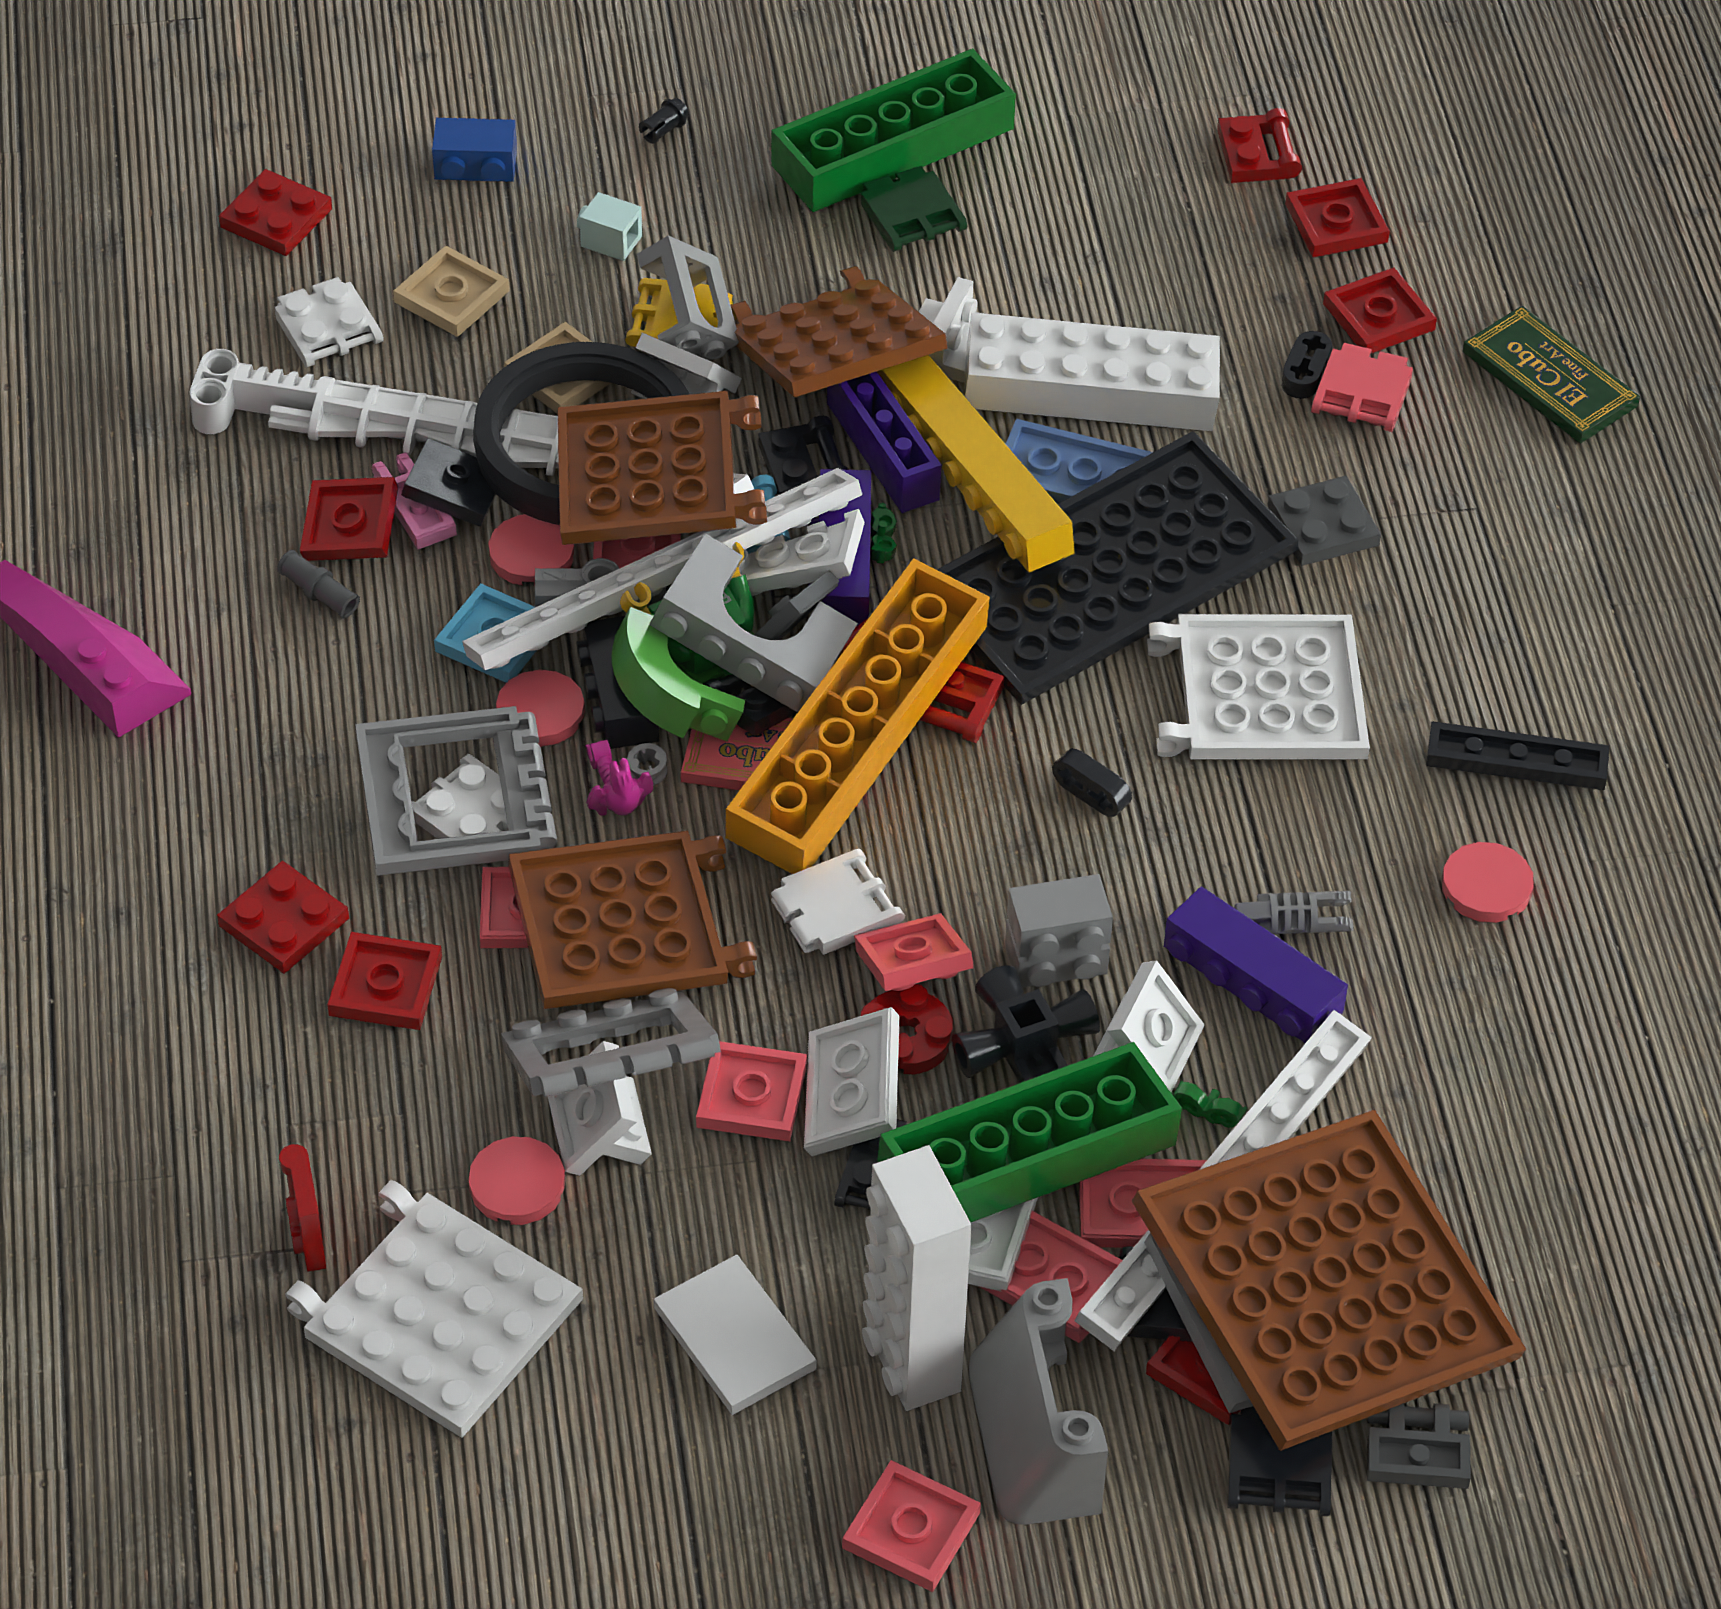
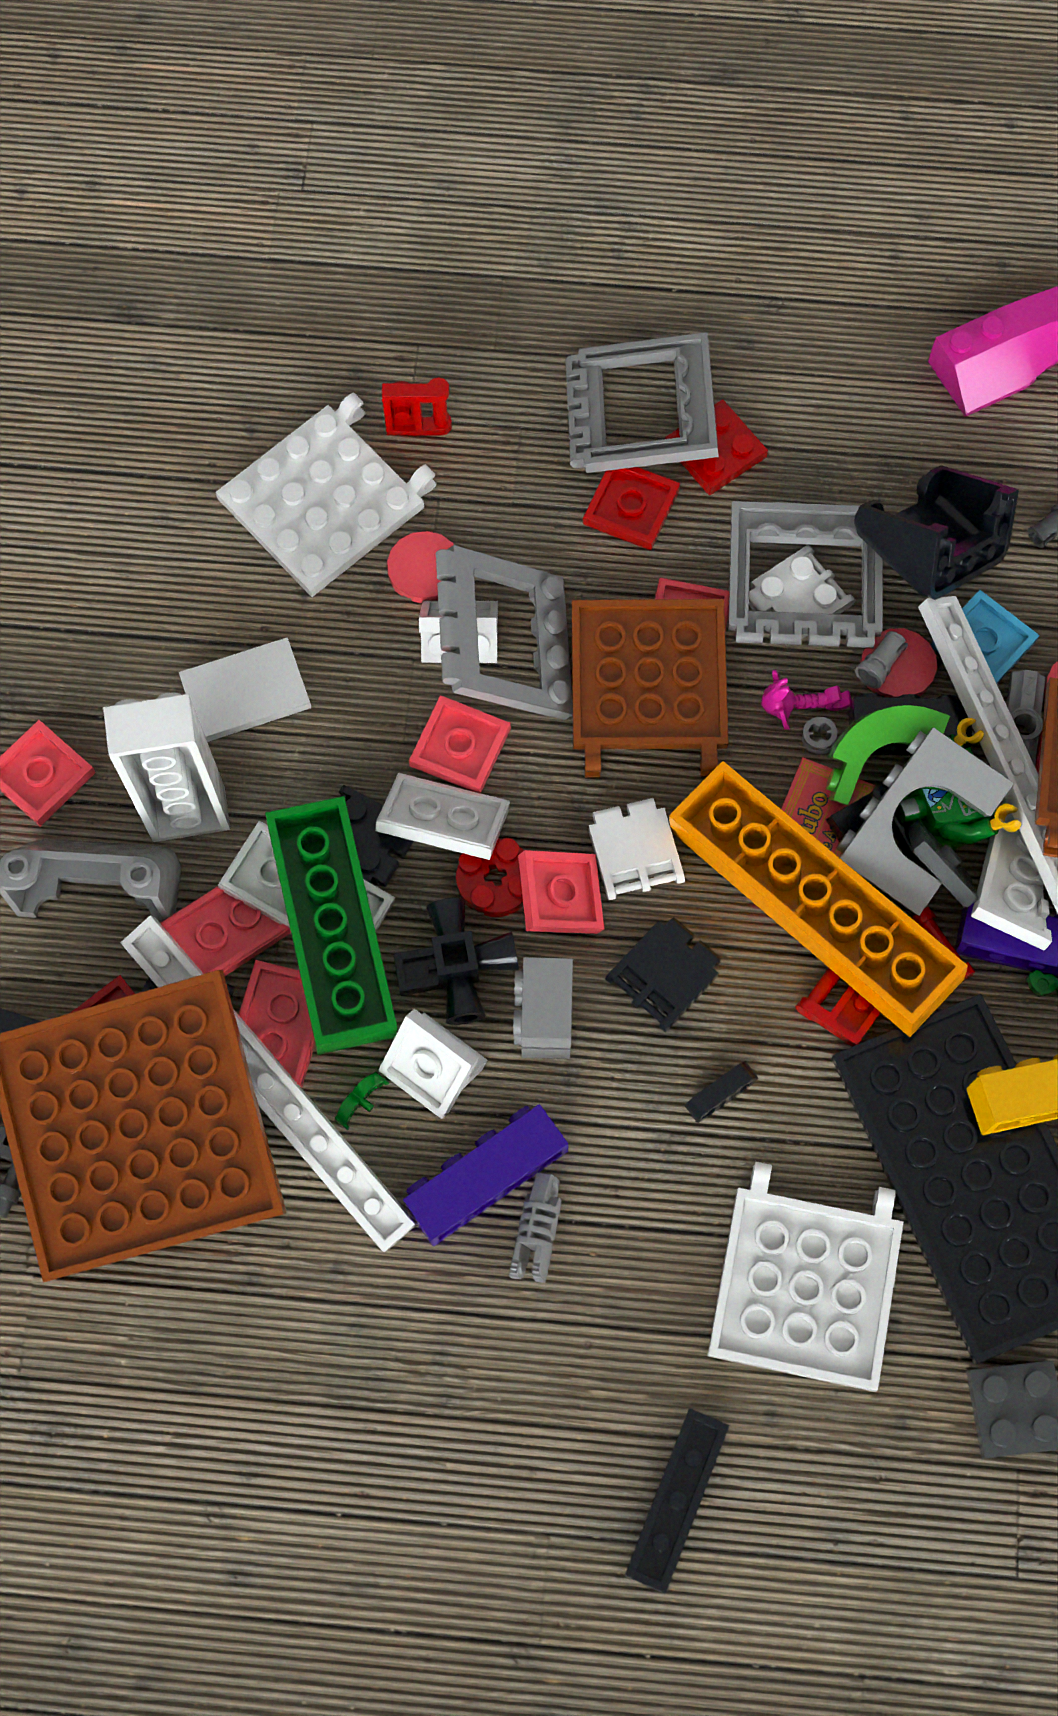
camera: 105 degrees right, 20 degrees up
coral tile [1442,842,1534,923] -> none
none -> light grey hinge [565,332,719,473]
none -> black plate [605,917,722,1032]
none -> black windscreen [854,465,1019,600]
none -> light grey pin [855,631,908,689]

